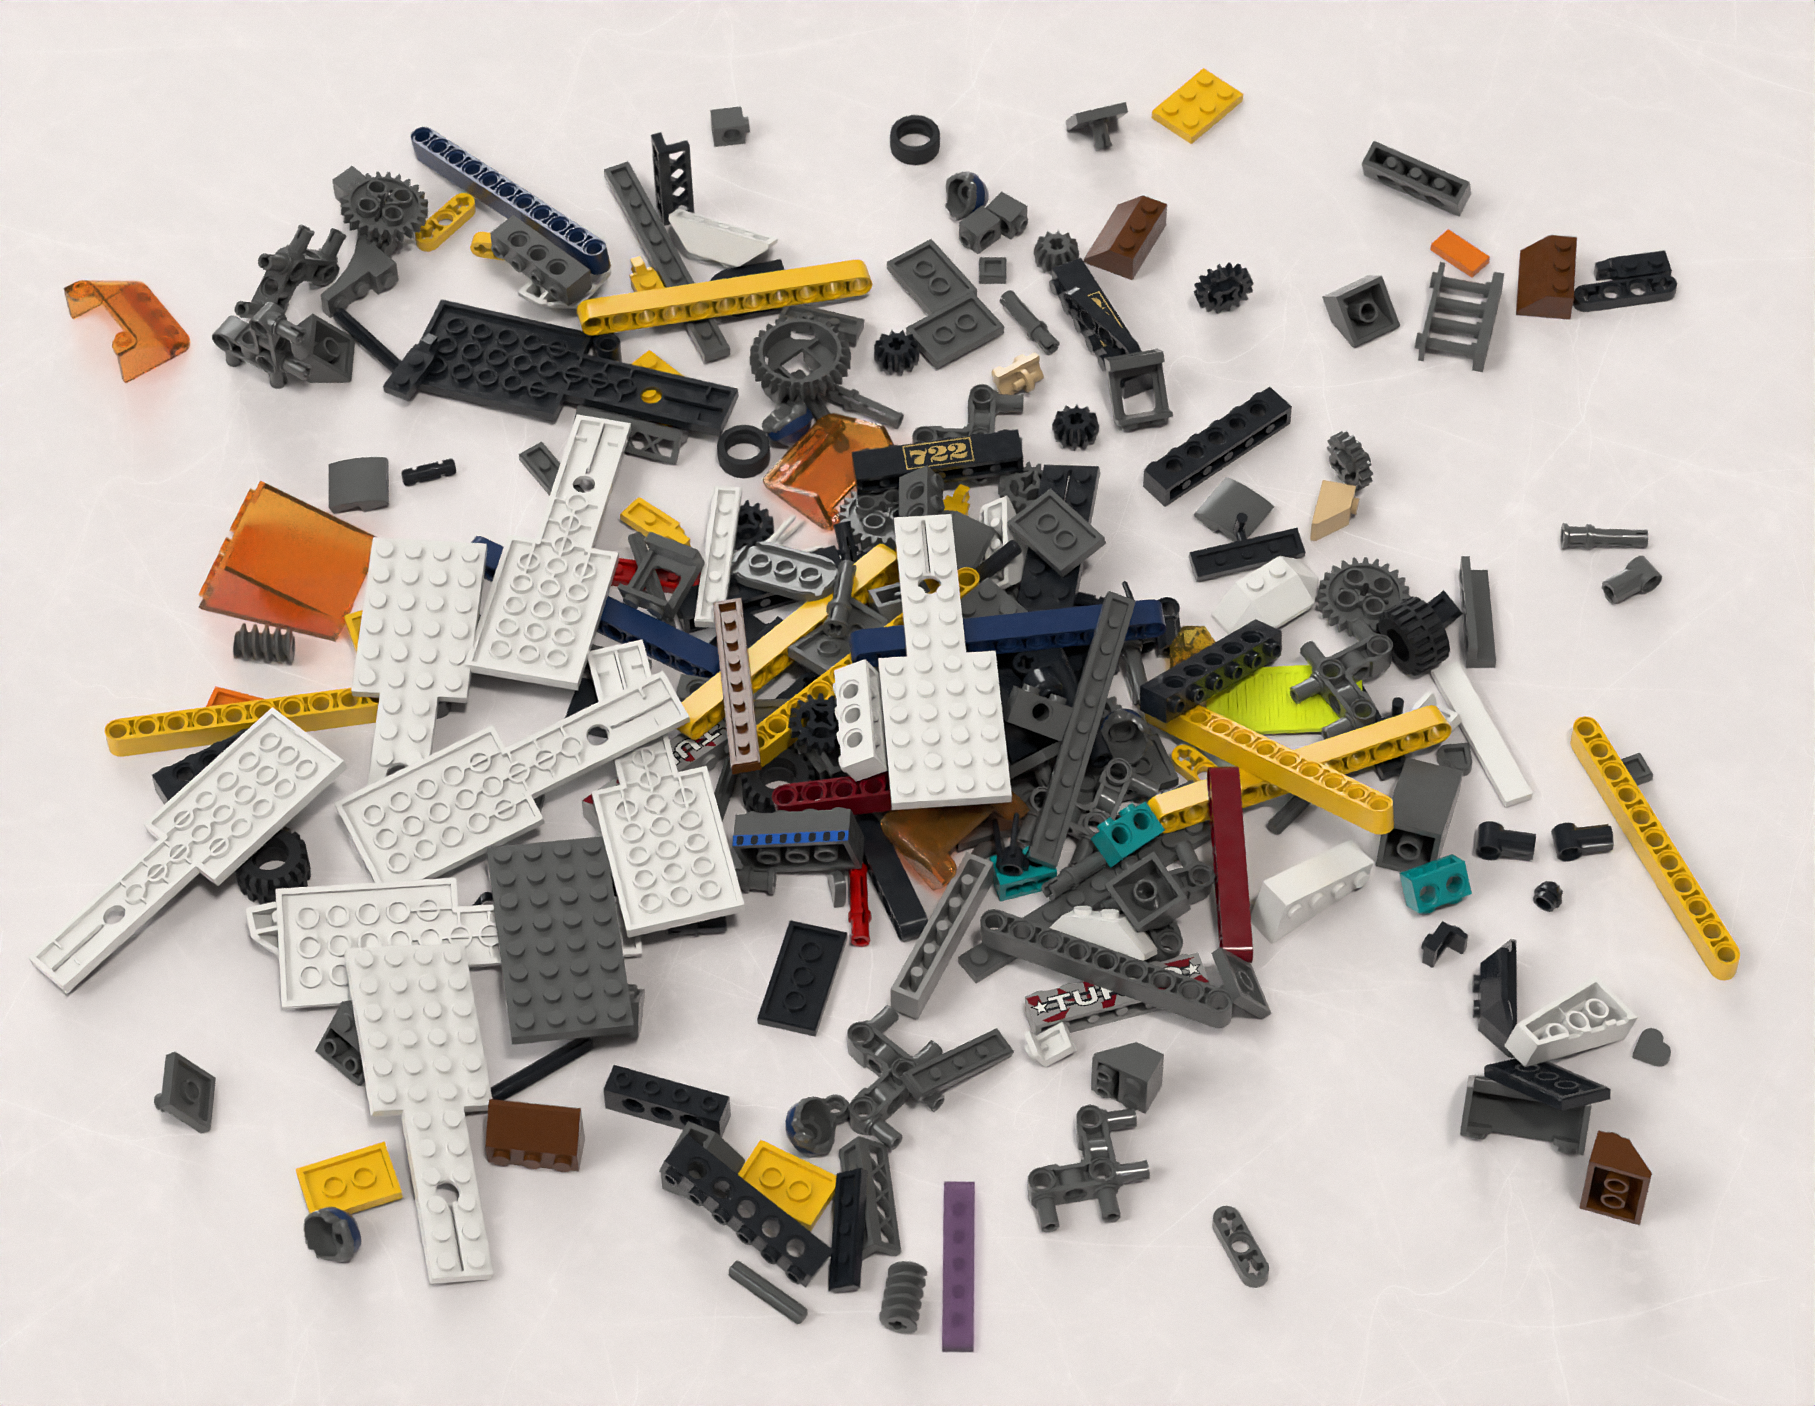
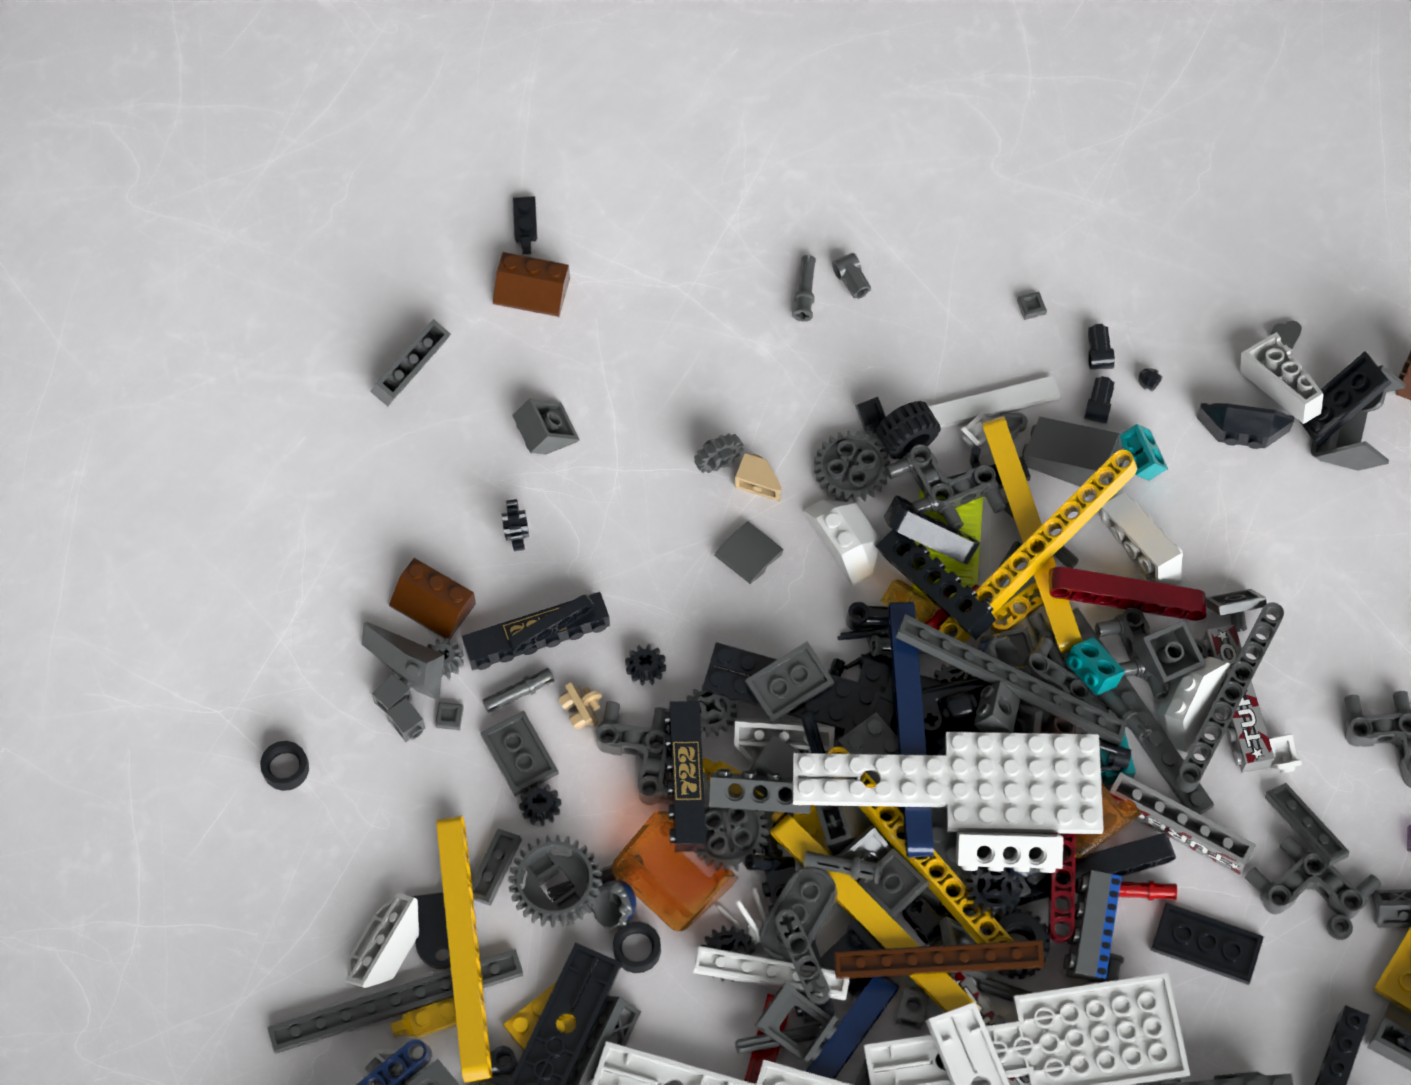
camera: 85 degrees left, 10 degrees up
yellow hinge [620,497,691,547] -> none
black fence [651,132,695,226] -> none
dark grey brick [710,106,750,147] -> none
dark grey hair [785,1096,837,1156] -> none
dark grey pin [823,383,904,430] -> none
dark grey tile [828,871,846,908] -> none
dark grey plate [887,239,977,315] -> none
dark grey hair [945,171,989,220] -> none
dark grey tile [1065,102,1128,150] -> none
dark grey slope [1091,1042,1164,1114] -> none
dark grey window [1104,349,1173,430] -> none
black brick [1143,386,1292,507] -> none
yellow plate [1152,68,1243,144] -> none
black plate [1188,513,1306,582] -> none
dark grey fence [1415,262,1505,372] -> none
black bracket [1421,921,1468,968] -> none
orange tile [1430,229,1490,278] -> none
dark grey fence [1458,556,1496,668] -> none
yellow beam [1570,716,1740,981] -> none
black beam [1573,274,1677,312] -> none
none -> dark grey wedge [362,622,444,700]
none -> dark grey beam [776,909,831,1005]
none -> beam [884,495,980,564]

